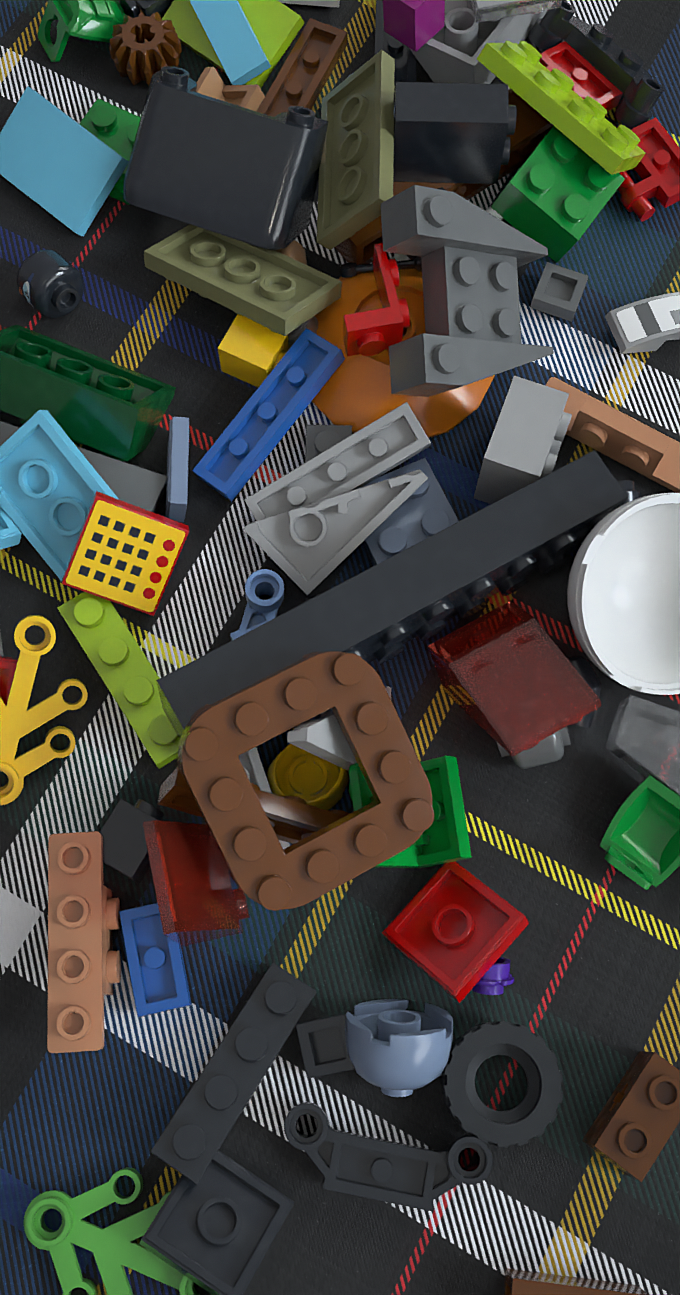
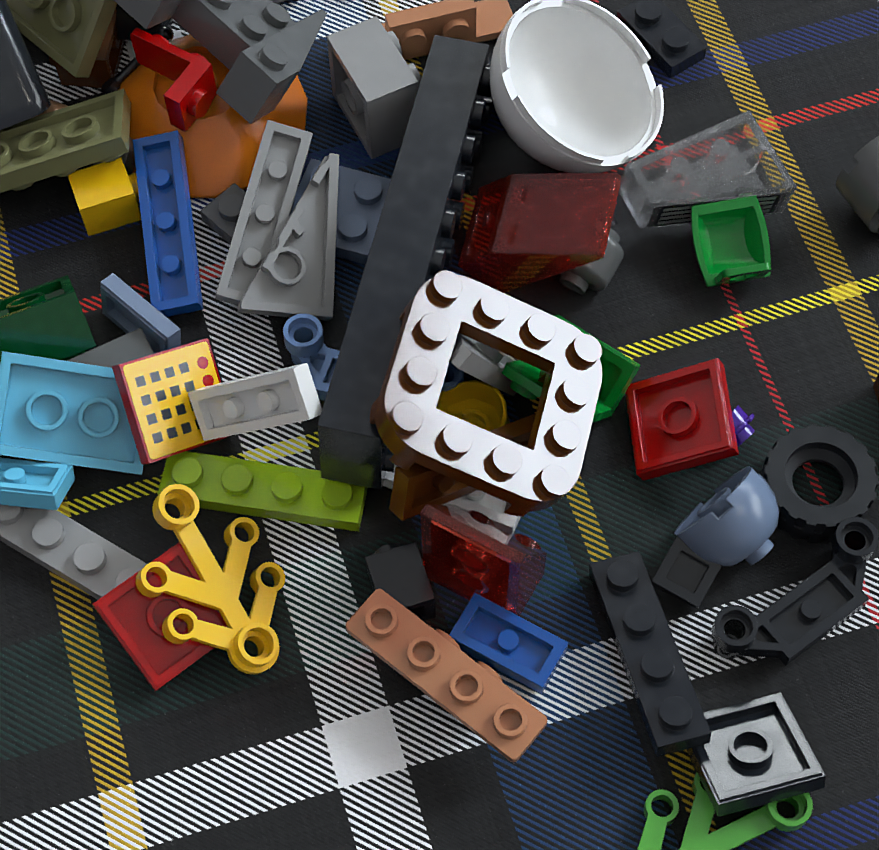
camera: 45 degrees left, 10 degrees down
none -> white plate [188,363,322,441]

